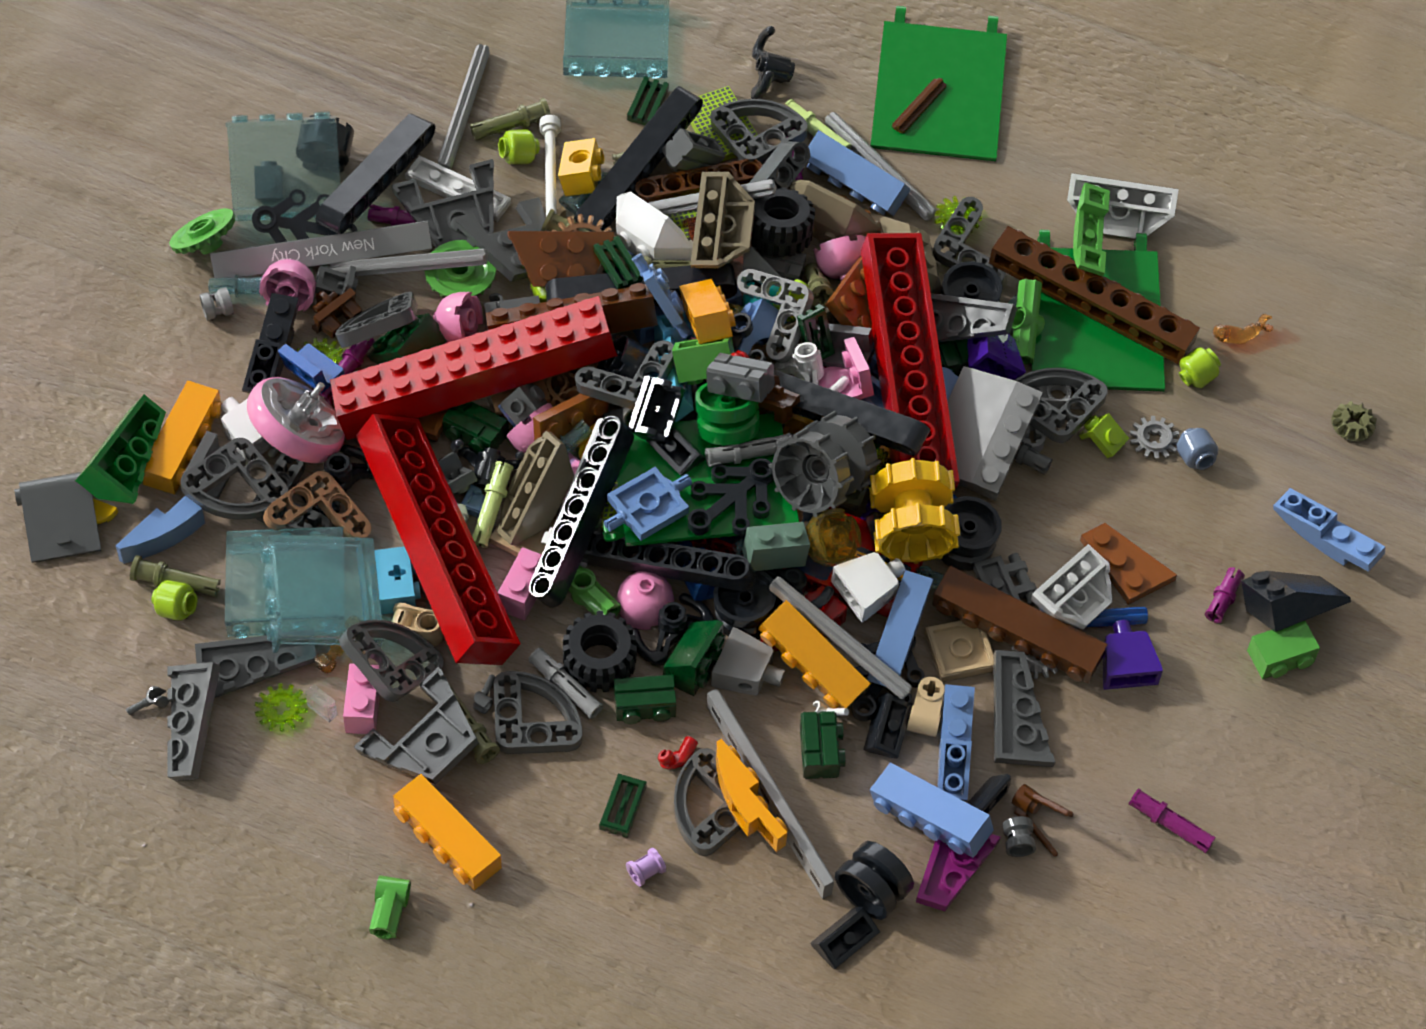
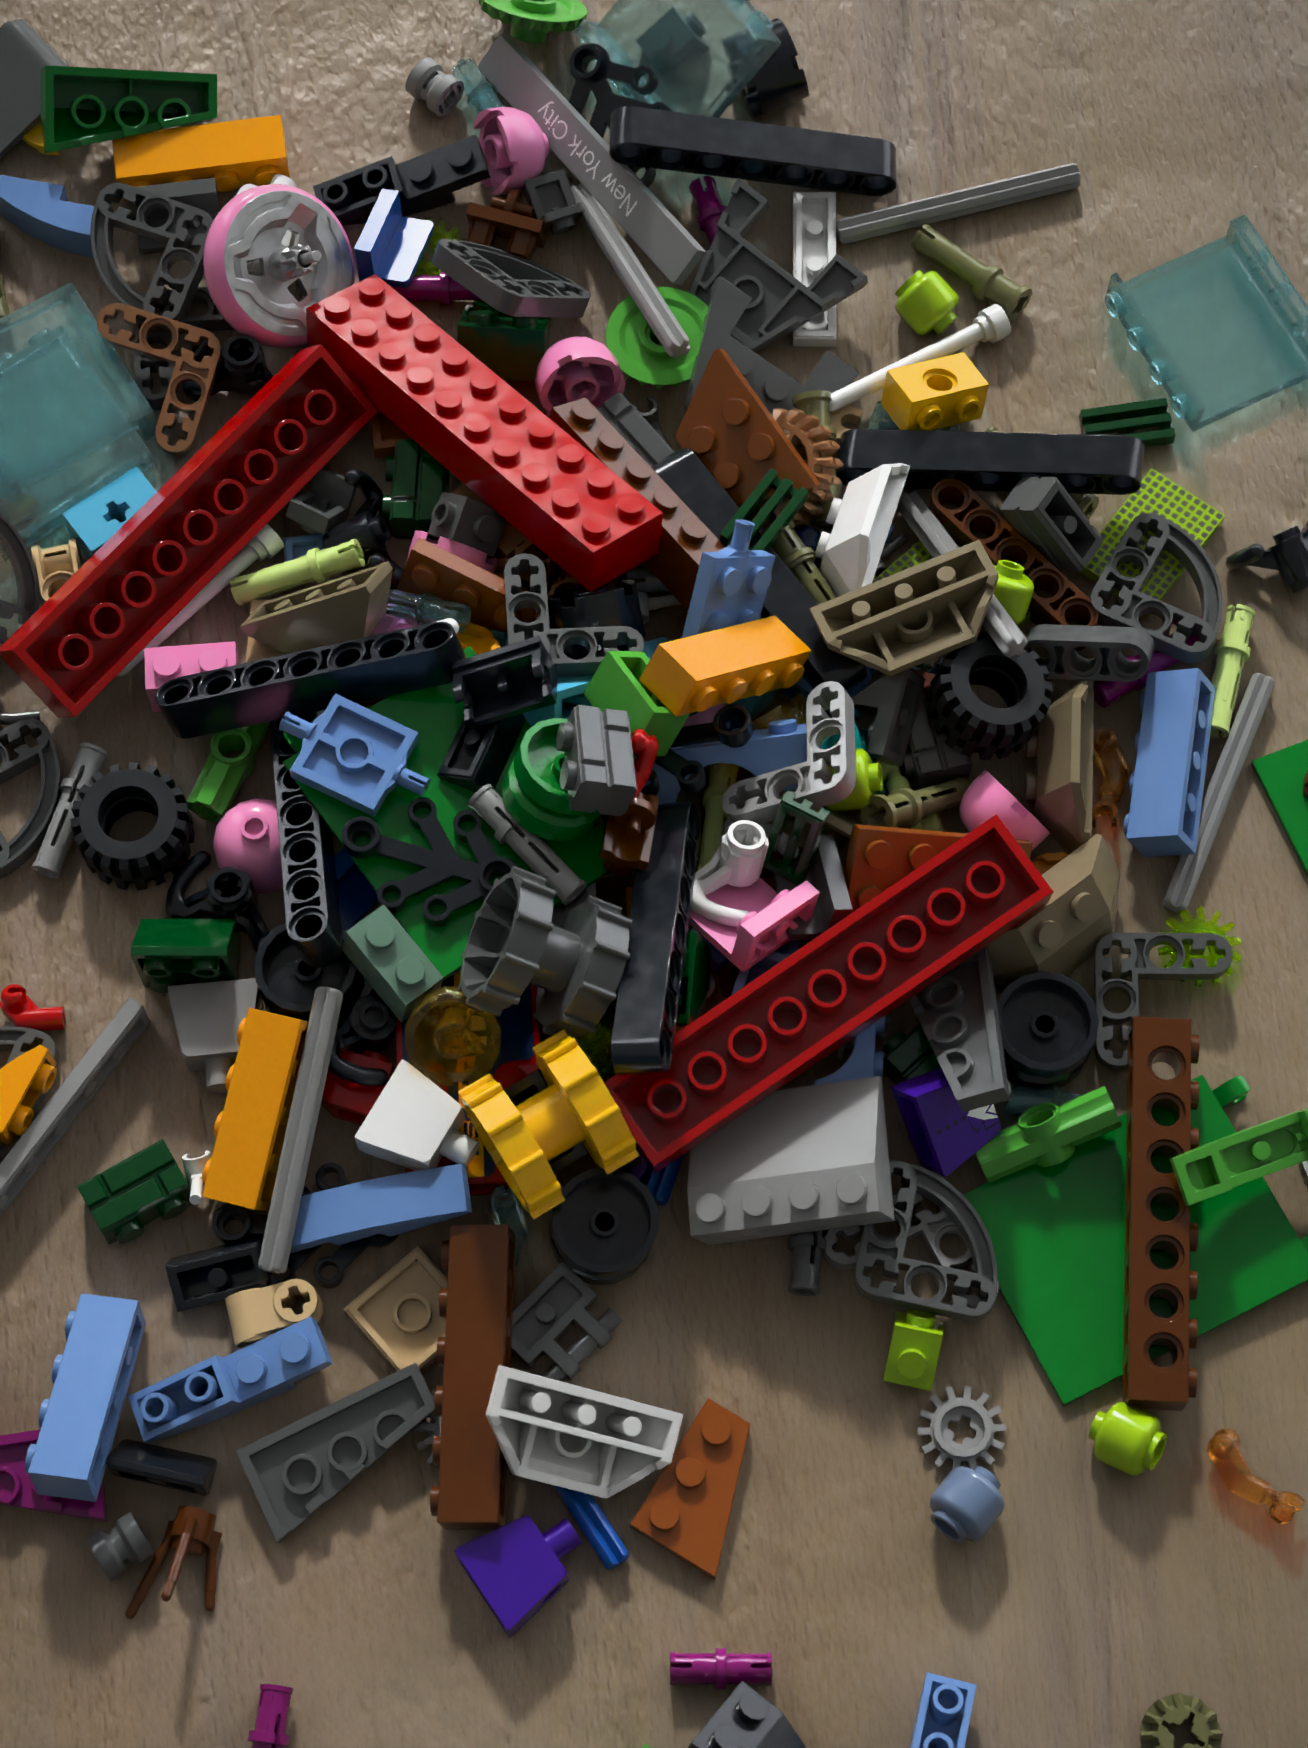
camera: 65 degrees right, 10 degrees up
dark green brick [614,674,676,724] -> none

